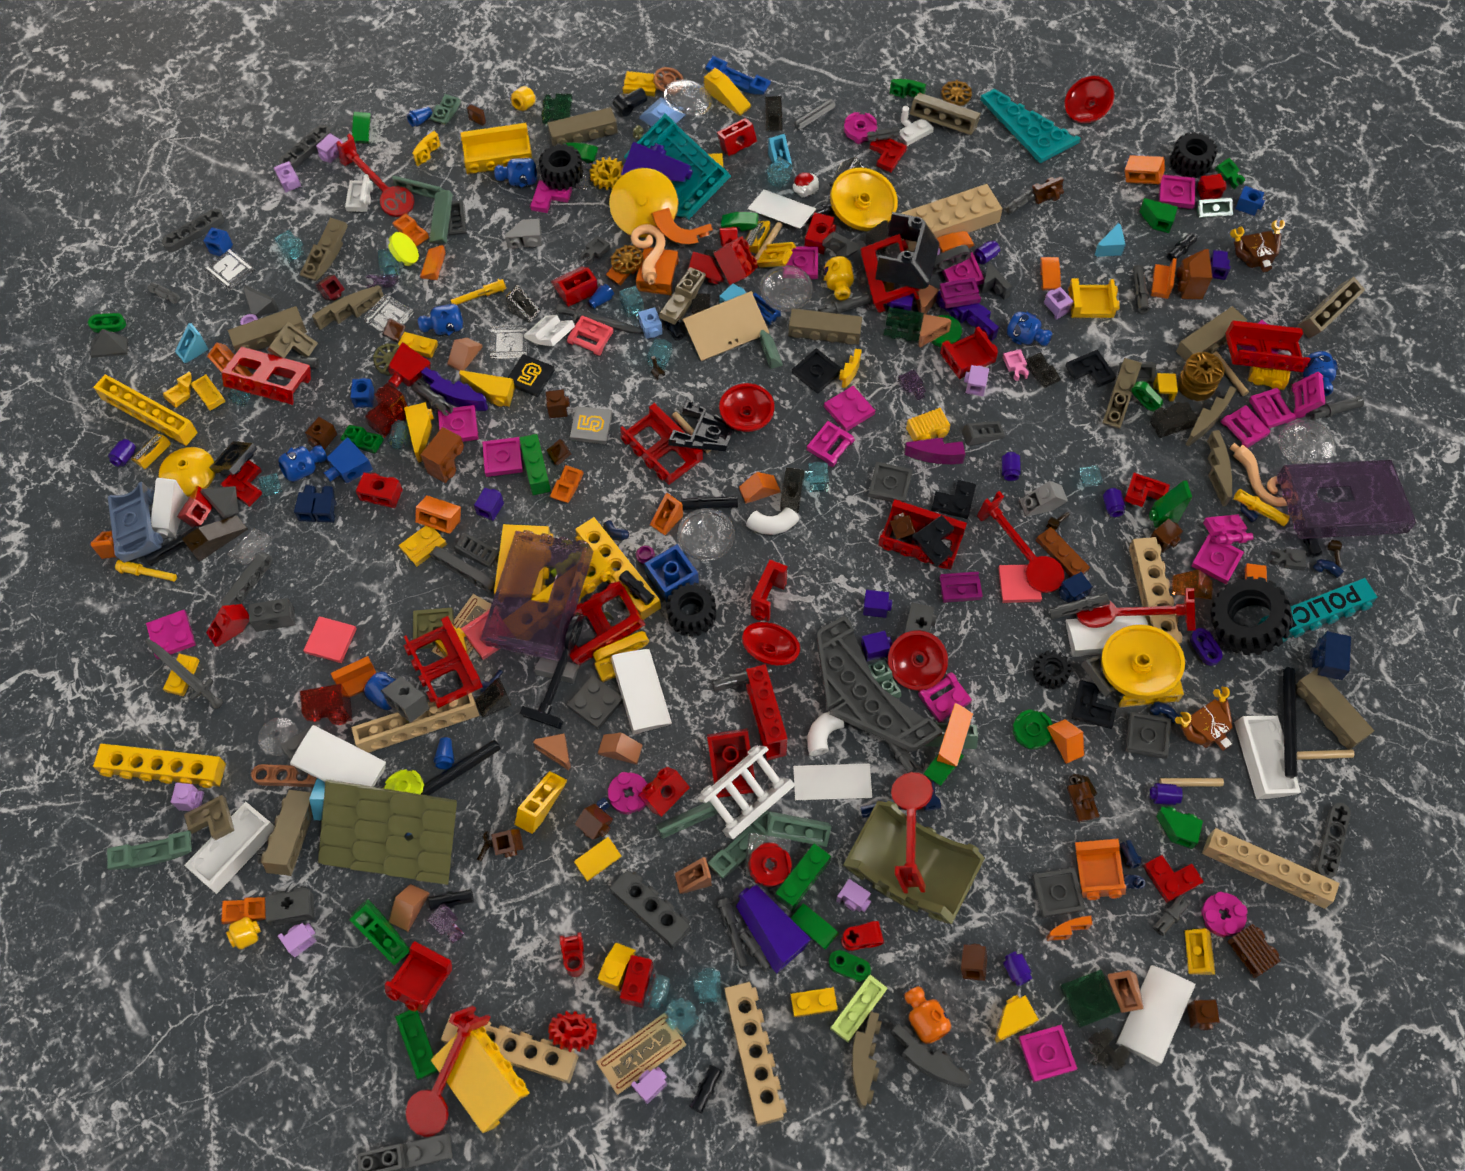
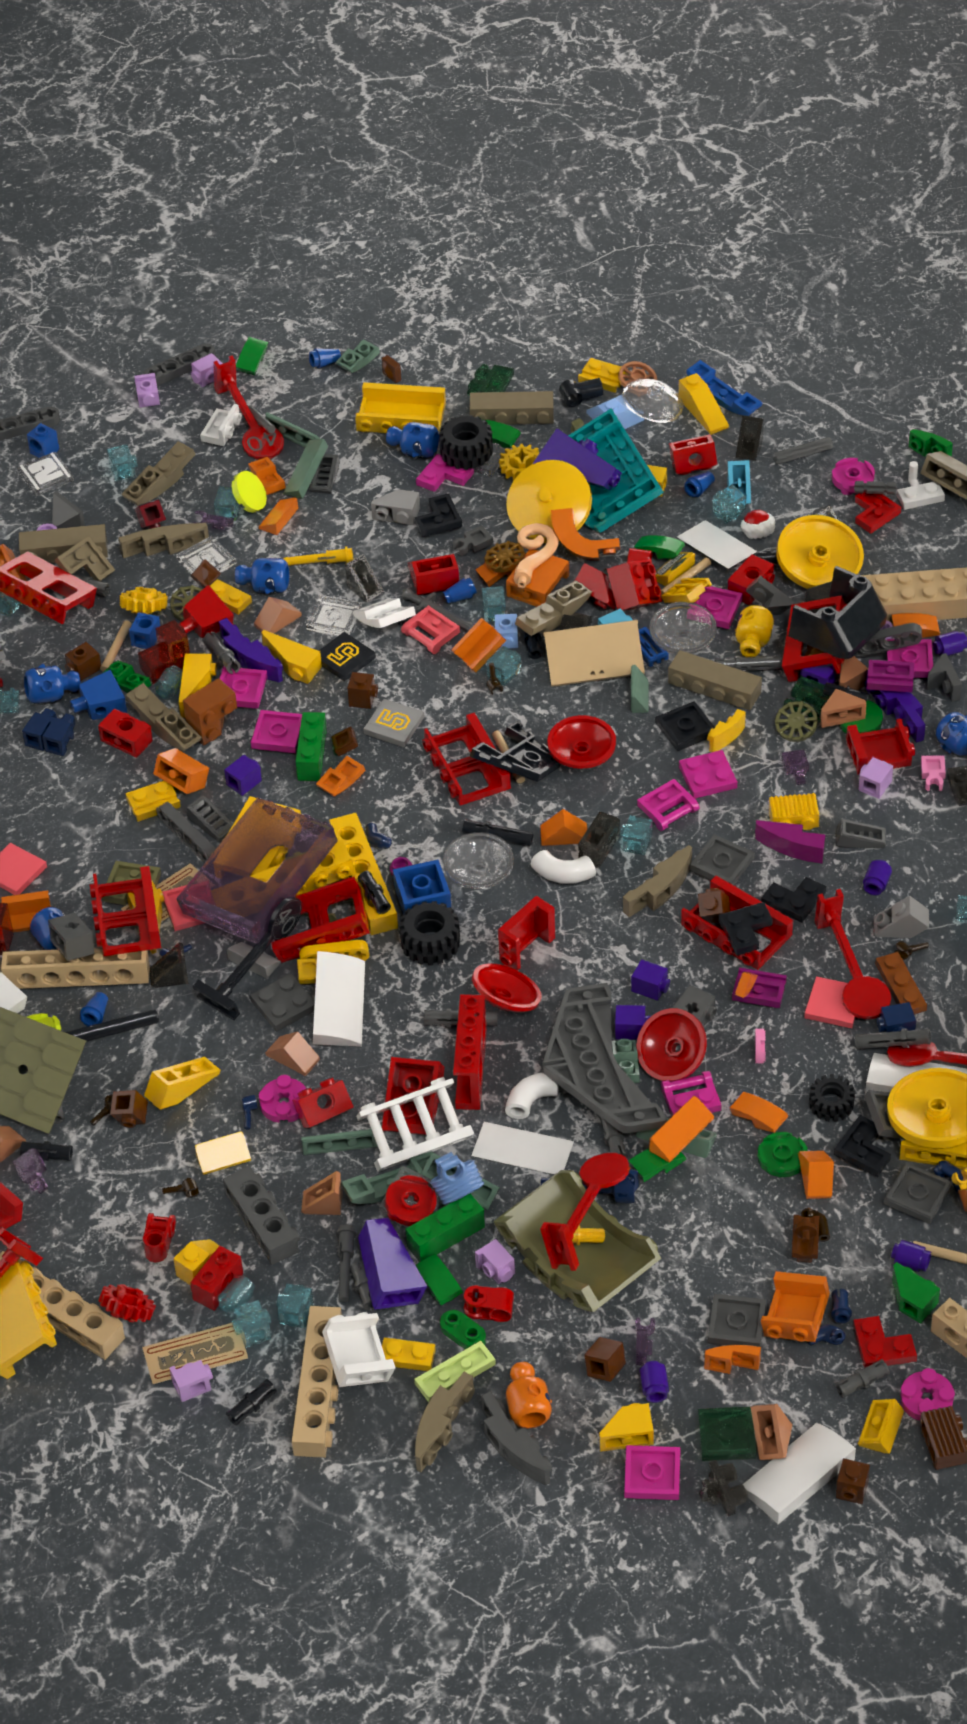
camera: 20 degrees right, 15 degrees down
yellow slope [413,131,441,166] -> none
yellow head [511,86,536,111] -> none
nougat slope [533,734,571,770] -> none
reddish brown brick [575,804,613,840] -> none
orange slope [650,493,683,535] -> none
none -> tan bar [100,620,132,672]
none -> yellow gear [120,587,167,614]
none -> dark tan slope [126,683,202,751]
none -> dark brown hand [162,1178,199,1198]
none -> dark grey bar [248,405,276,433]
none -> white panel [322,1312,395,1387]
none -> black plate [415,493,462,537]
none -> medium blue piece [430,1152,484,1205]
none -> orange panel [452,618,506,672]
none -> yellow axle [572,1225,605,1246]
none -> dark tan slope [623,845,692,917]
none -> clear purple plate [635,1317,655,1366]
none -> blue cone [684,471,715,497]
none -> orange slope [730,1092,788,1133]
none -> orange tile [735,972,758,998]
none -> bright pink tile [755,1029,766,1063]
none -> olive wheel [775,701,818,742]
none -> black axle [823,682,869,702]

